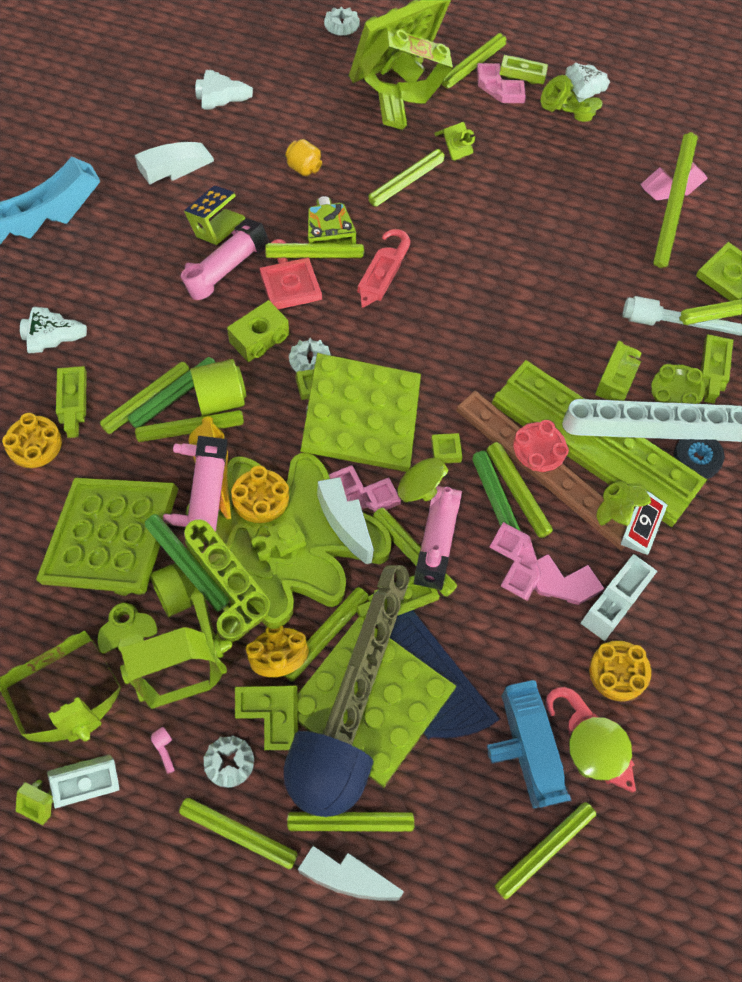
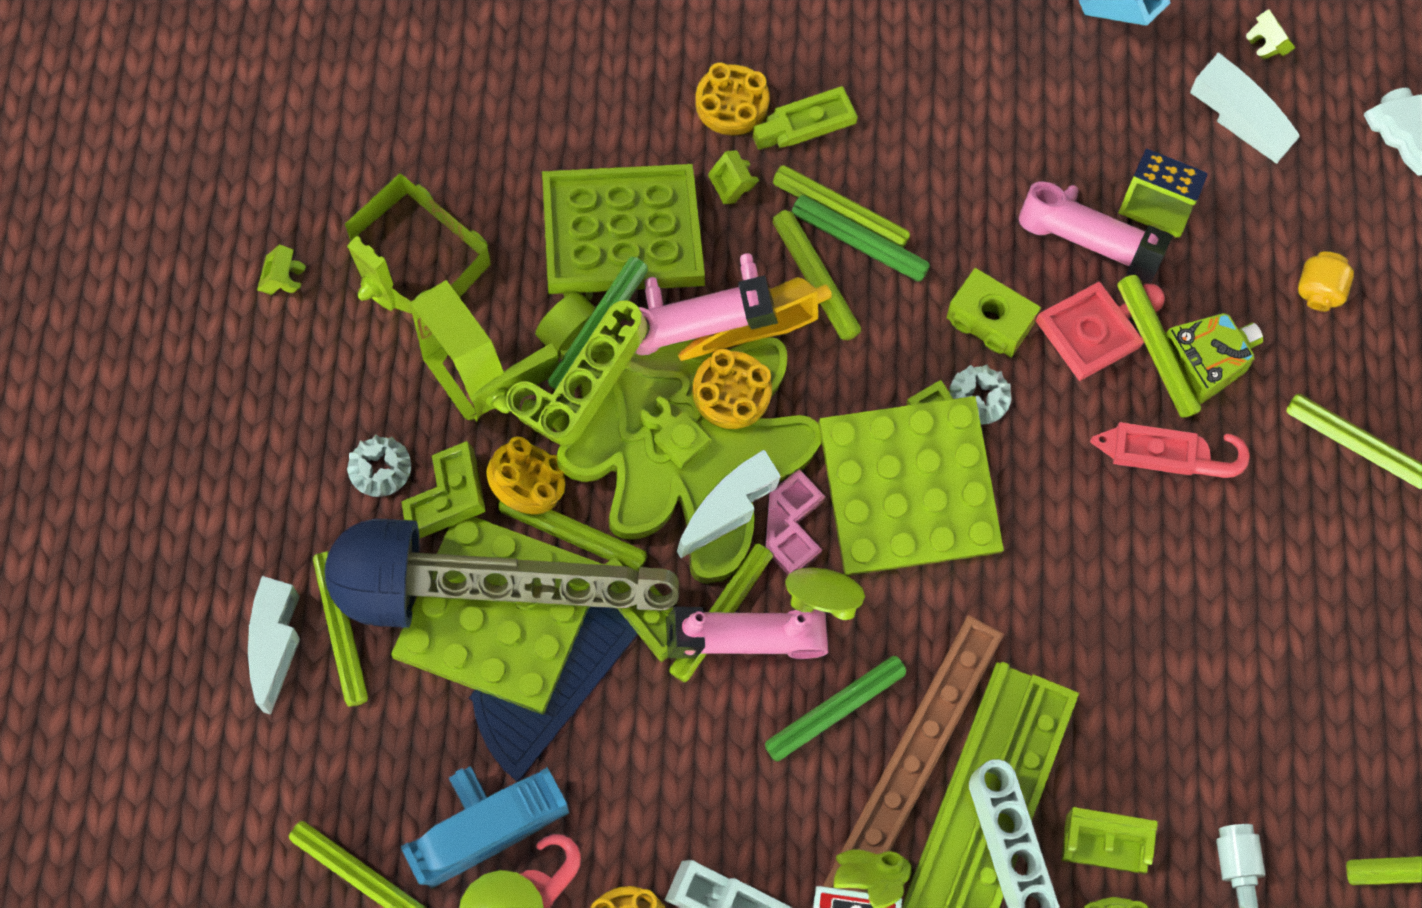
camera: 75 degrees right, 5 degrees up
light aqua rock [20,307,87,353] -> none
light aqua slope [47,755,119,808] -> none
lime plate [98,603,157,654] -> none
bright pink hand [151,727,175,774] -> none
lime axle [179,798,298,869] -> none
lime piece [190,359,247,416] -> none
lime plate [431,433,462,463] -> none
lime axle [487,442,553,538] -> none
bright pink tile [490,522,541,601] -> none
coral dish [513,420,569,472] -> none
bright pink tile [535,554,604,605] -> none
none -> lime tile [708,150,759,204]
none -> tile [1246,10,1295,60]

